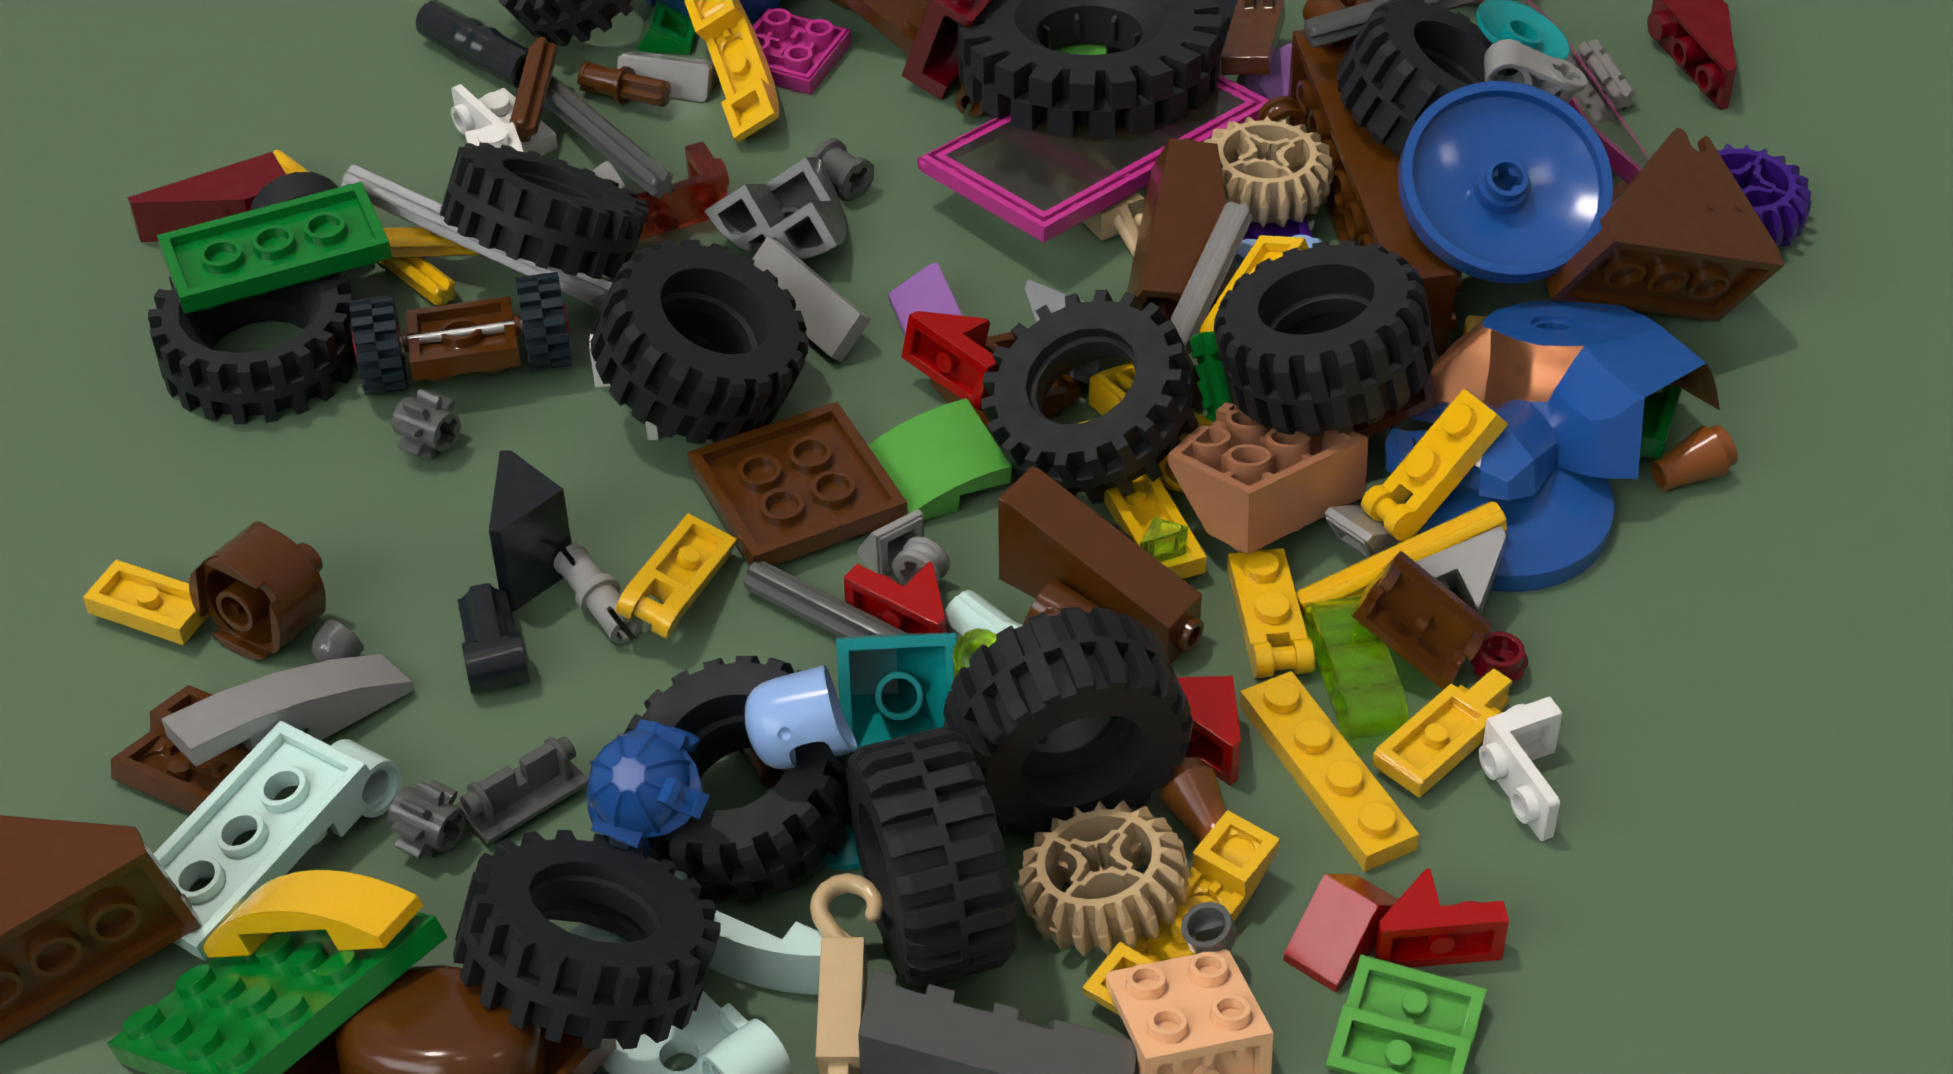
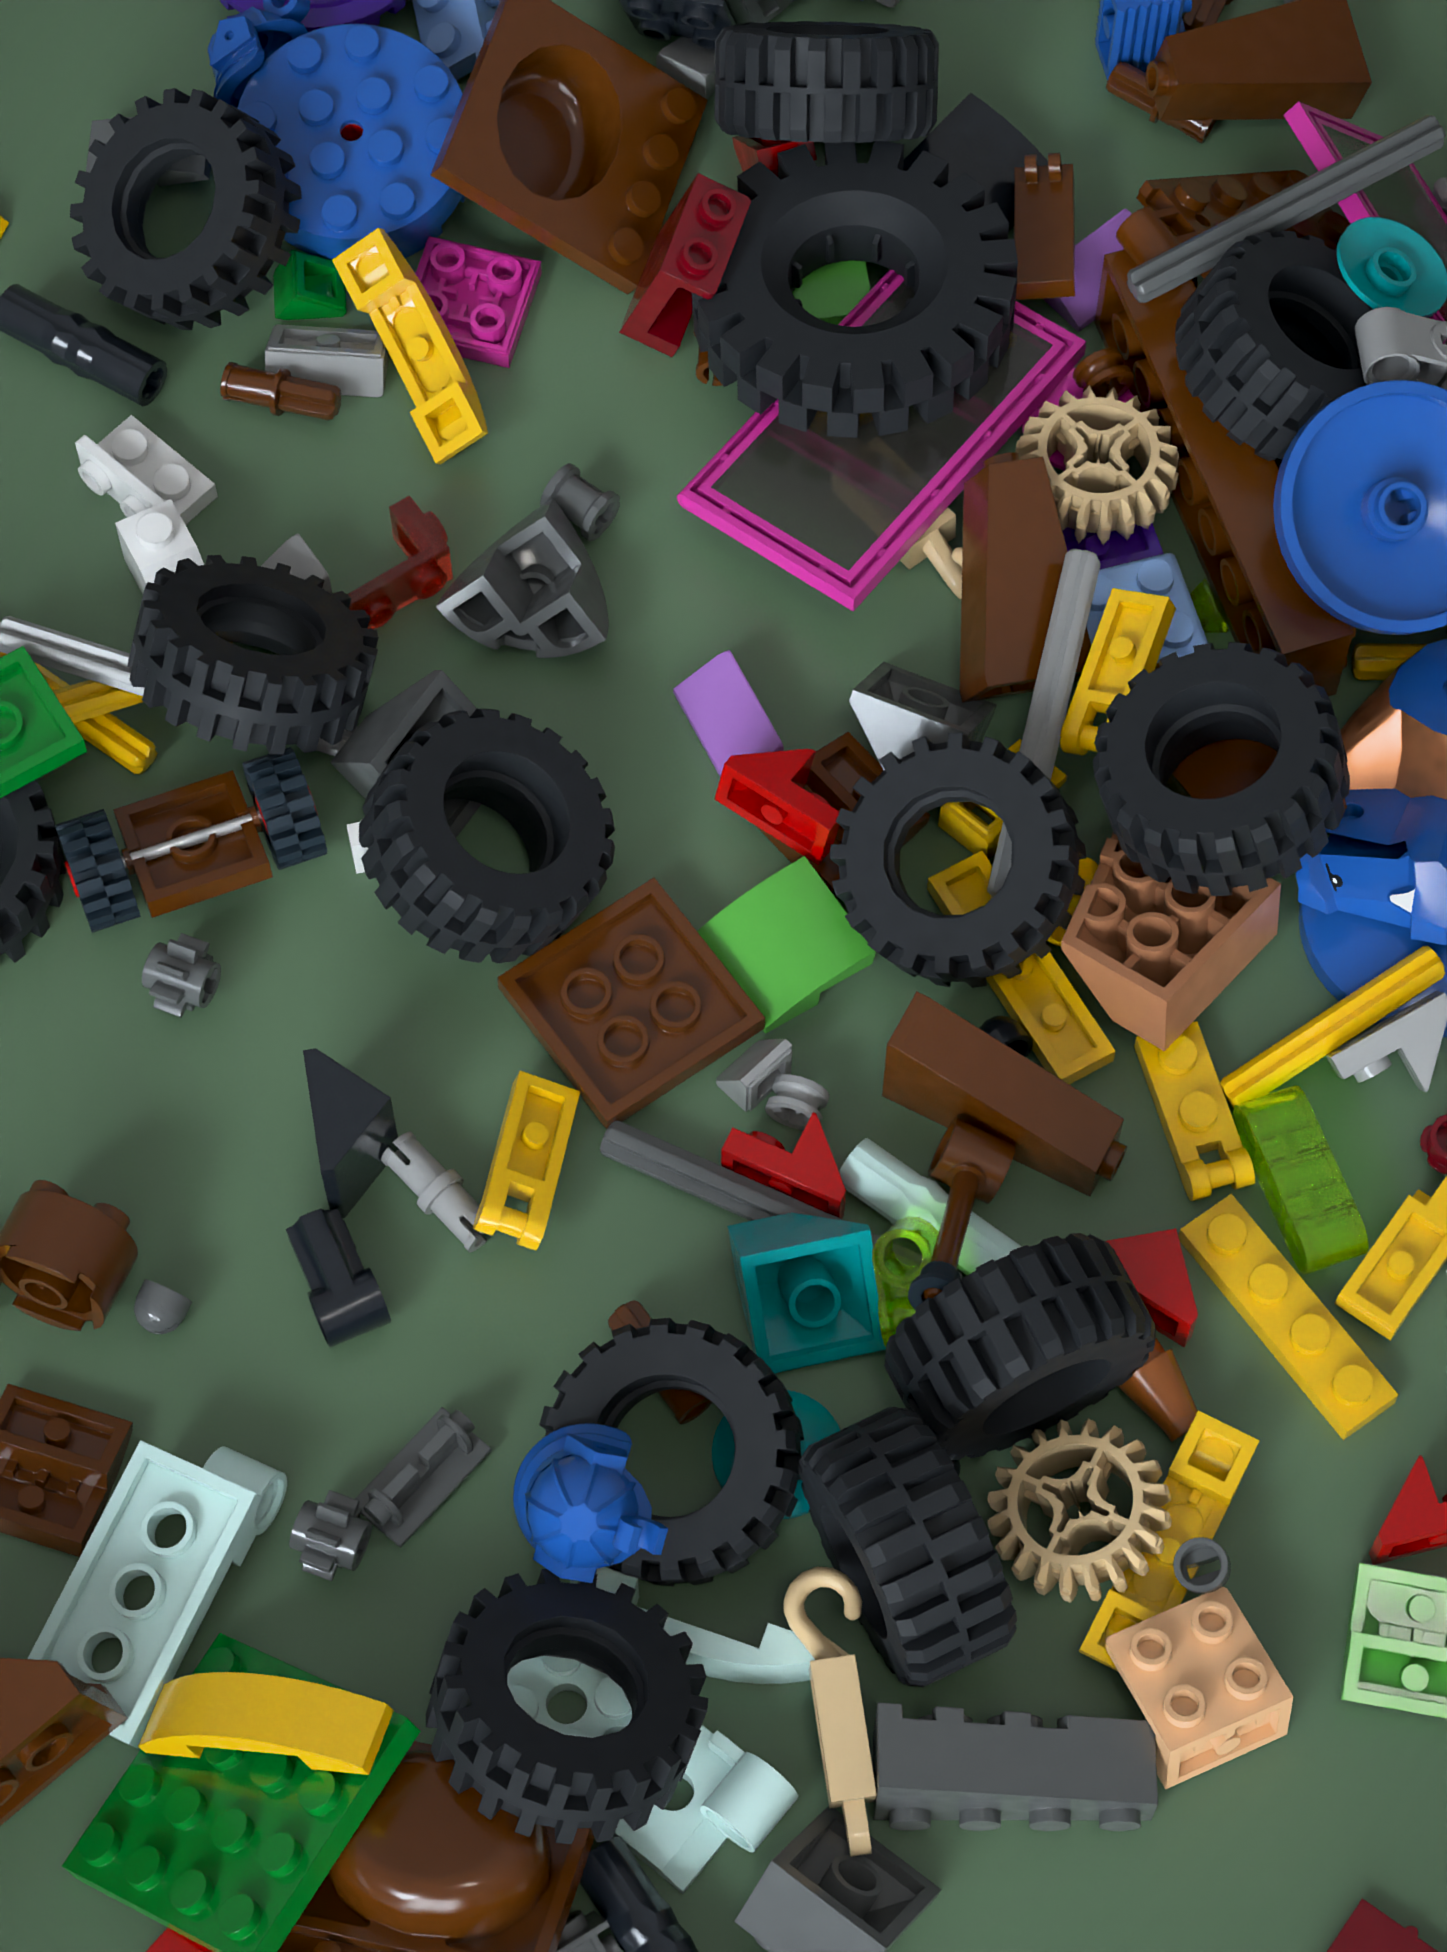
camera: 10 degrees left, 20 degrees up
light grey slope [162,654,414,767] -> none
reddish brown axle [509,37,558,142] -> none
dark grey axle [544,75,675,199] -> none
light blue helmet [745,665,858,769] -> none
light grey tile [753,236,871,362] -> none
clear neon green piece [1140,517,1188,562] -> none
green axle [1190,331,1231,422] -> none
slope [1283,874,1398,993] -> none
light grey slope [1324,505,1399,558] -> none
reddish brown hinge [1351,551,1492,690] -> none
yellow plate [1361,388,1508,541] -> none

